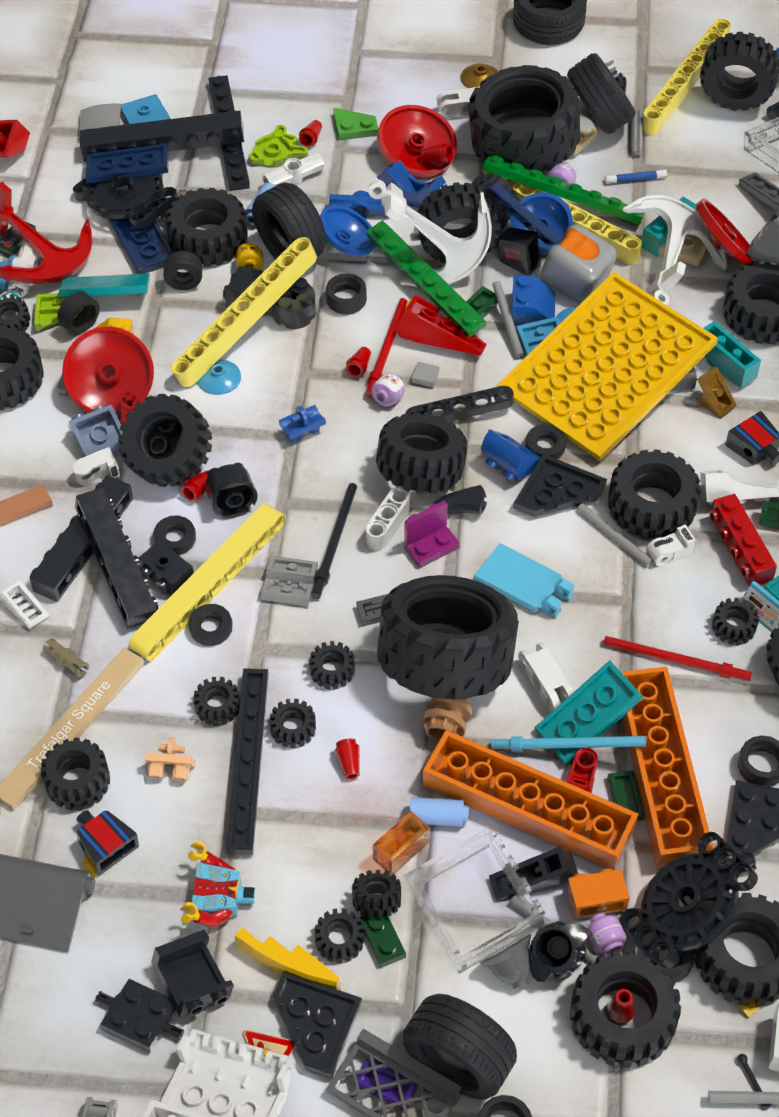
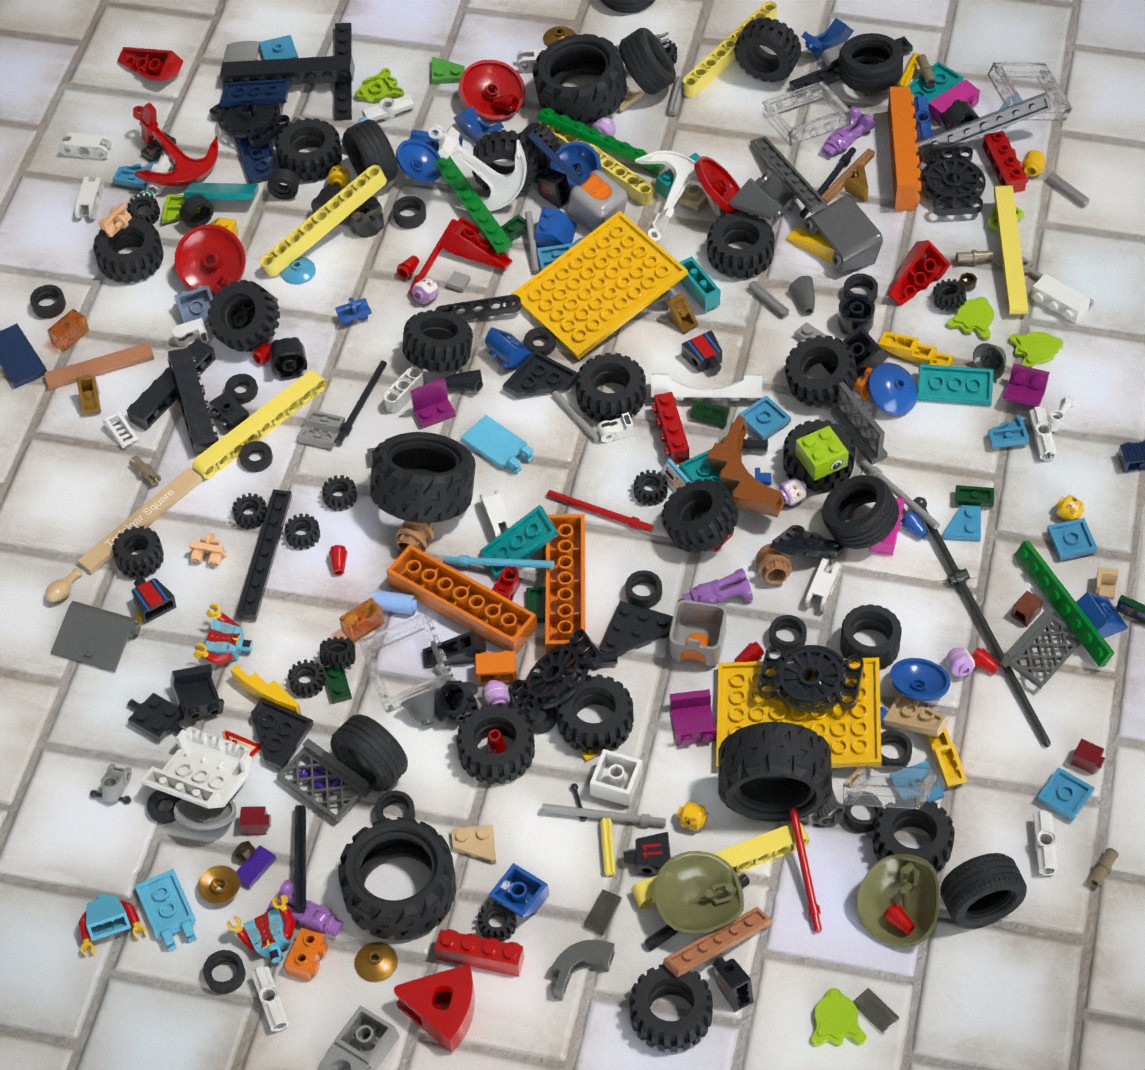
camera: 10 degrees right, 0 degrees up
red cone [299,120,322,147] -> none
blue bar [605,170,667,184] -> none

